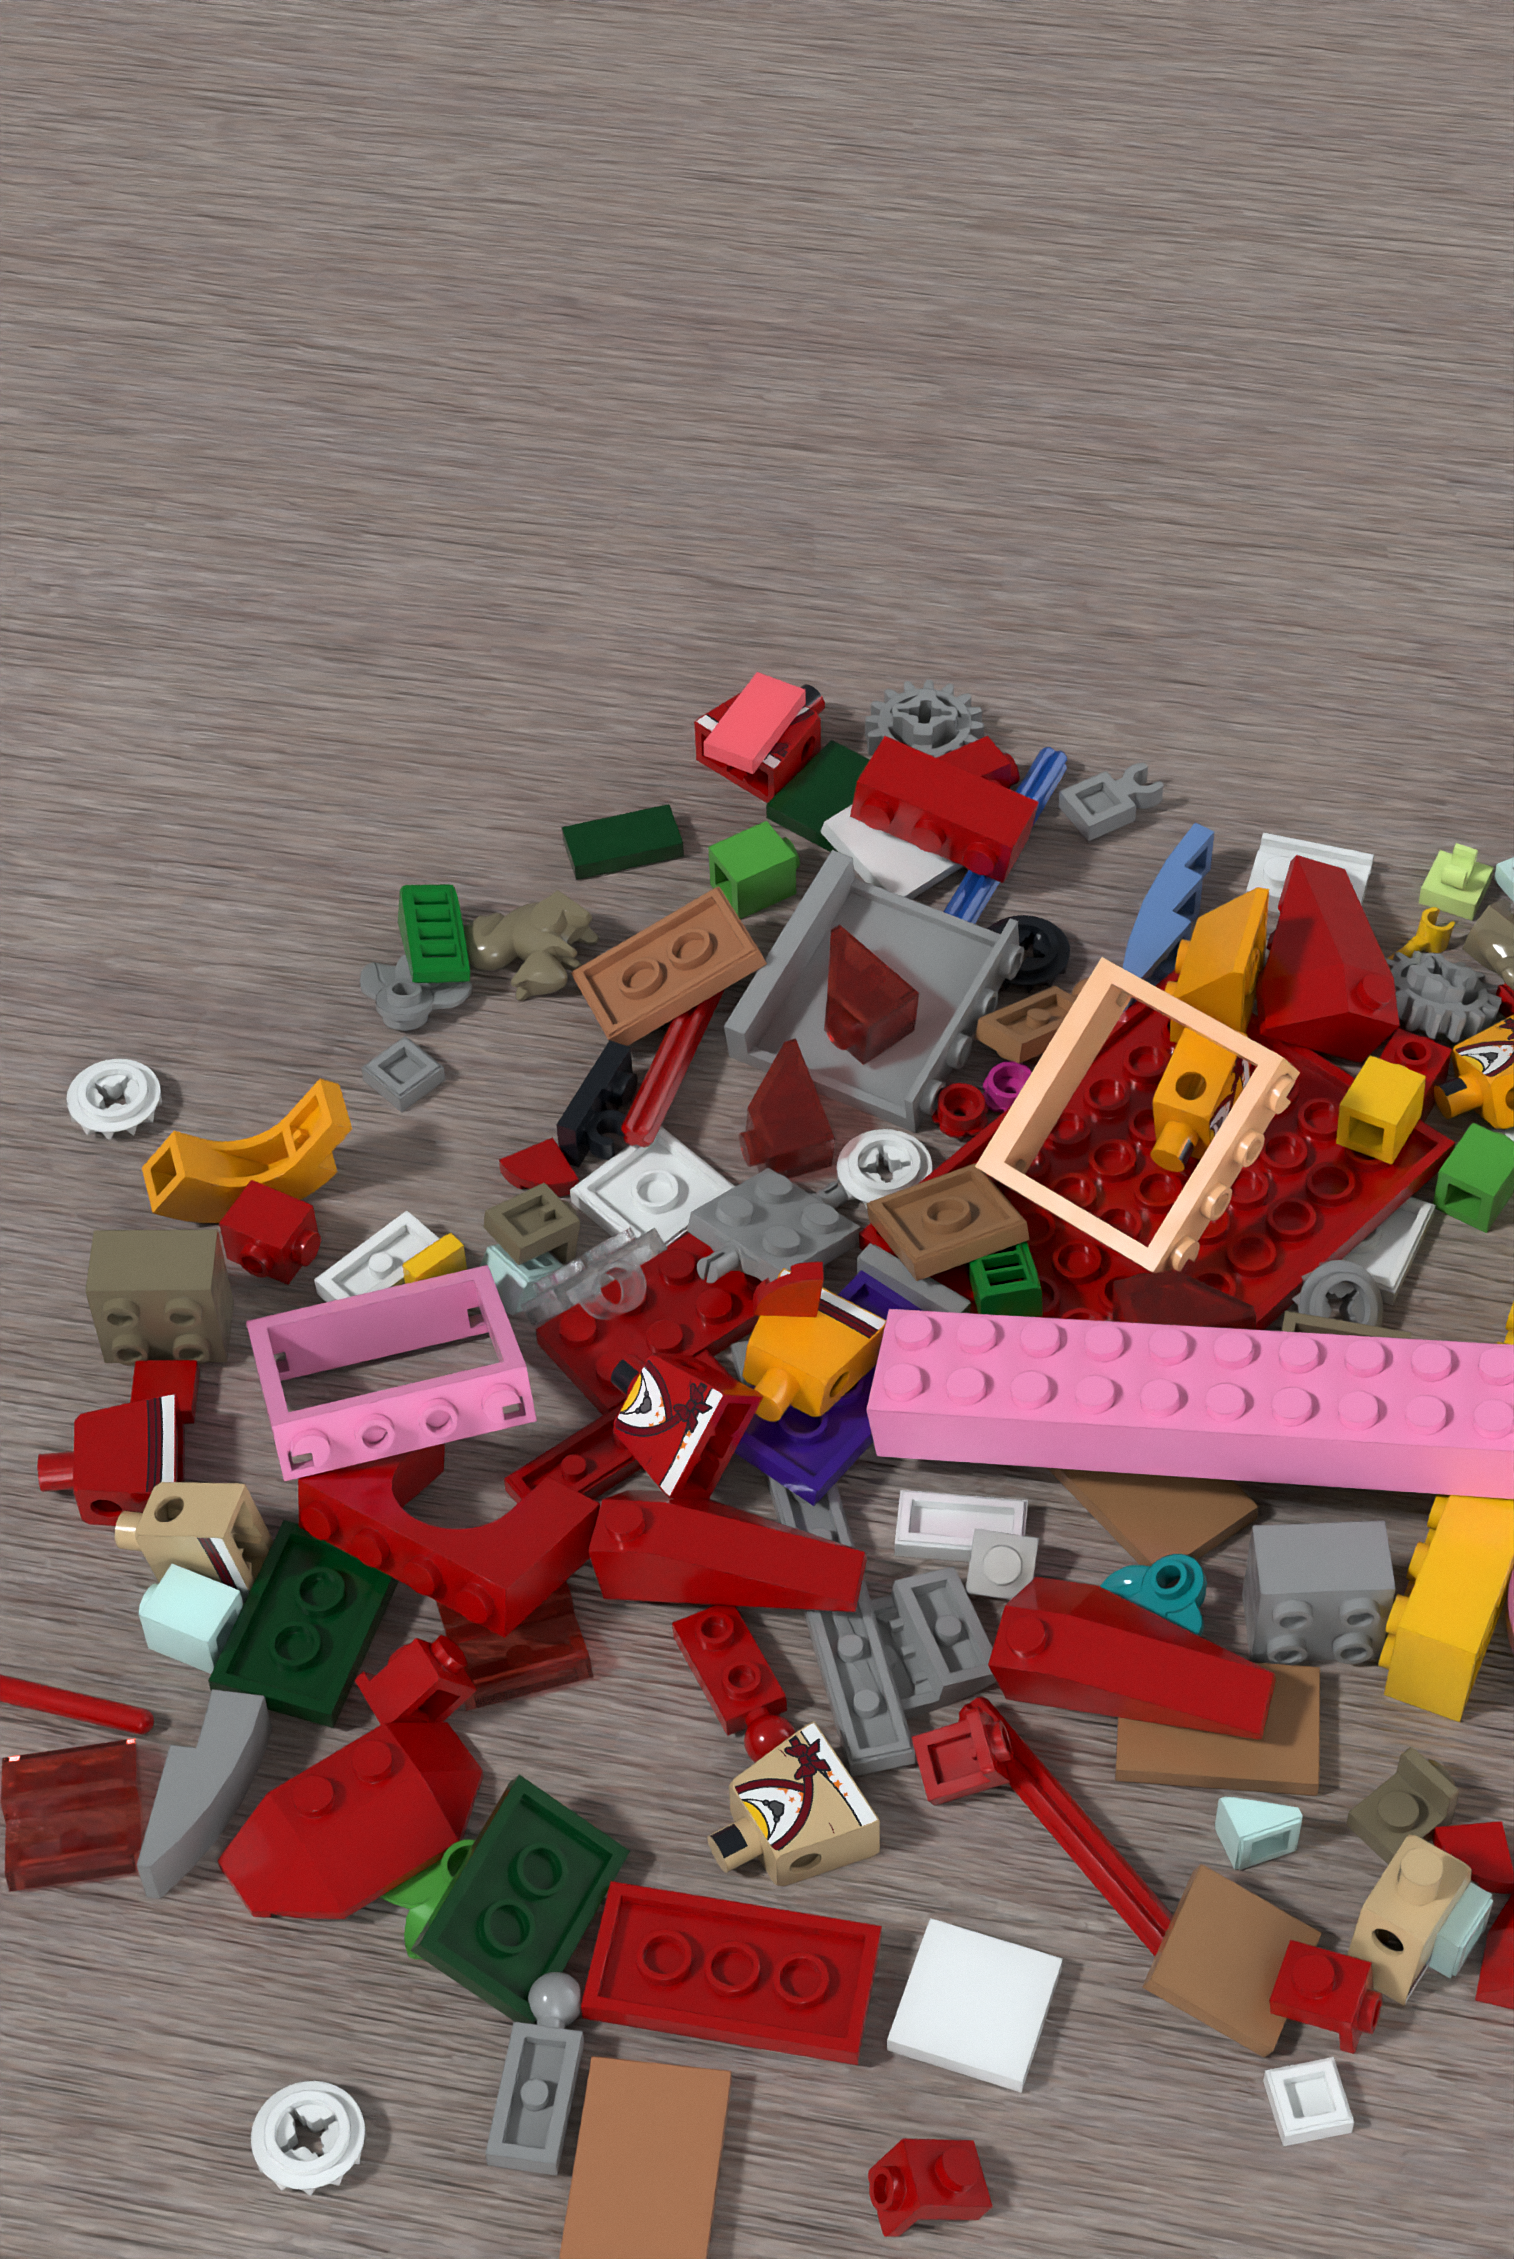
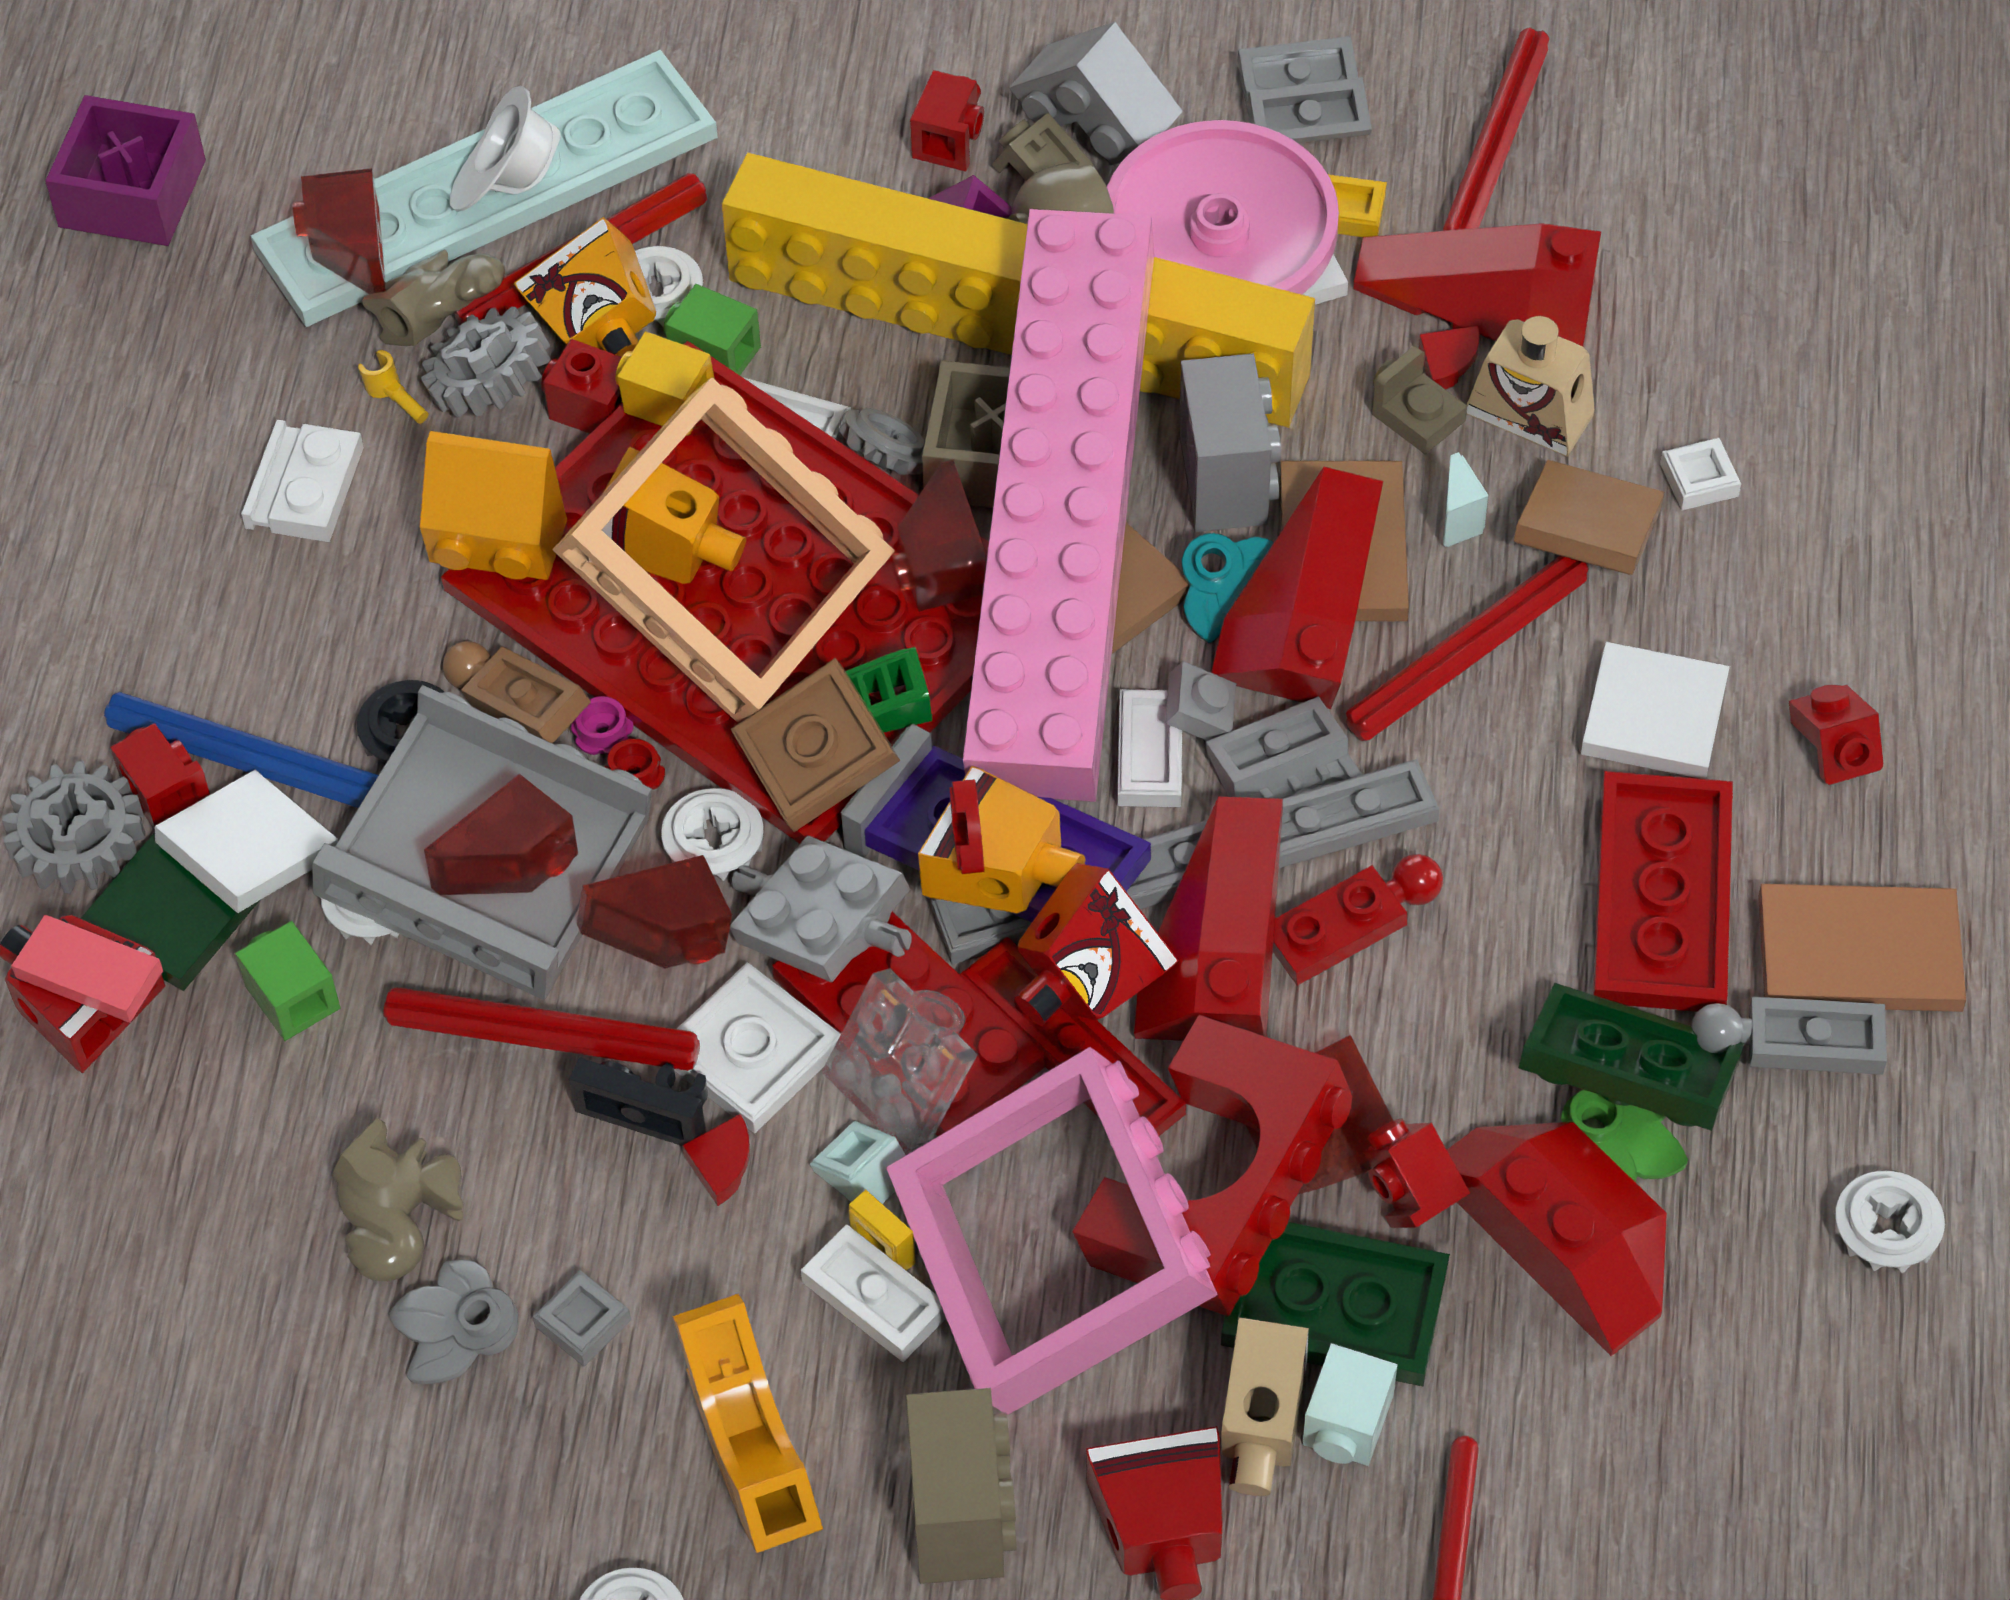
camera: 95 degrees left, 5 degrees up
clear red slope [1,1738,144,1892] -> none
red tile [130,1360,200,1424] -> none
light grey slope [137,1689,272,1899] -> none
red brick [219,1180,321,1285] -> none
green slope [398,884,471,983] -> none
dark tan bracket [483,1183,580,1265] -> none
dark green tile [562,804,684,880] -> none
nougat tile [571,886,767,1046] -> none
torso [707,1721,880,1887] -> none
red brick [850,736,1039,883] -> none
red bracket [911,1706,1014,1806] -> none
light grey plate [1058,763,1164,842] -> none
medium blue slope [1123,822,1214,1012] -> none
red wedge [1255,855,1400,1063] -> none
red bracket [1269,1939,1383,2054] -> none
yellowish green tile [1419,843,1494,921] -> none

